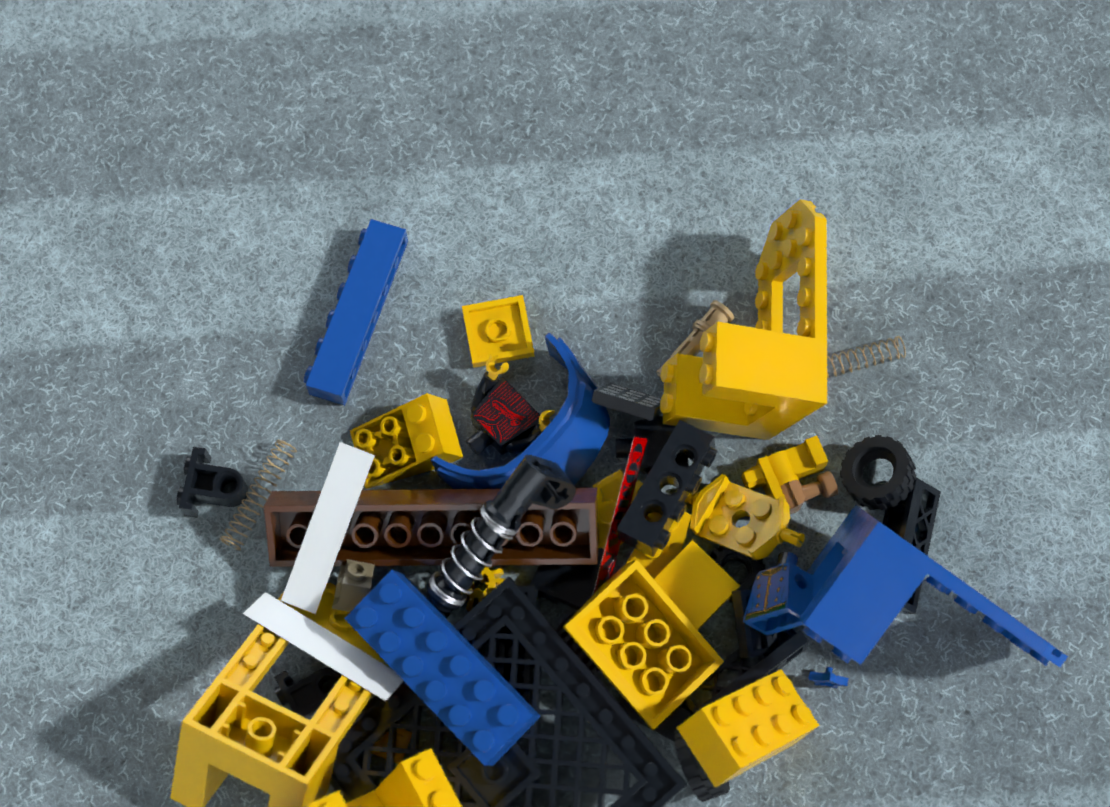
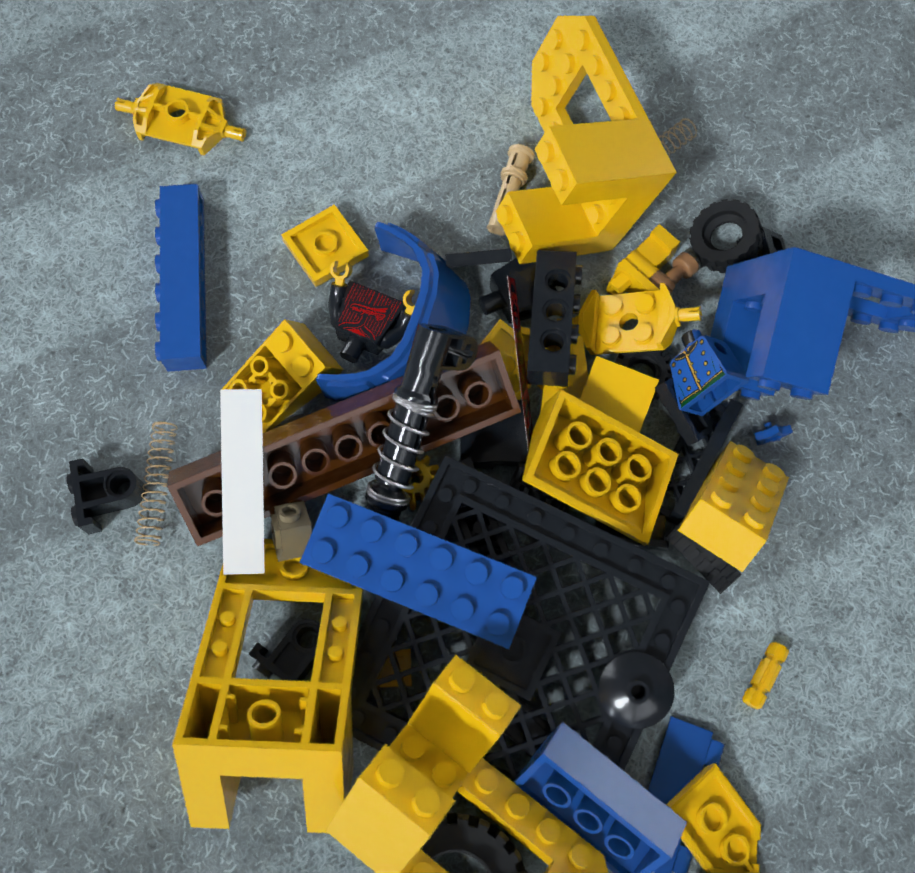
camera: 30 degrees left, 0 degrees up
white sticker [243,592,403,701] -> none
none -> yellow plate [115,83,246,155]

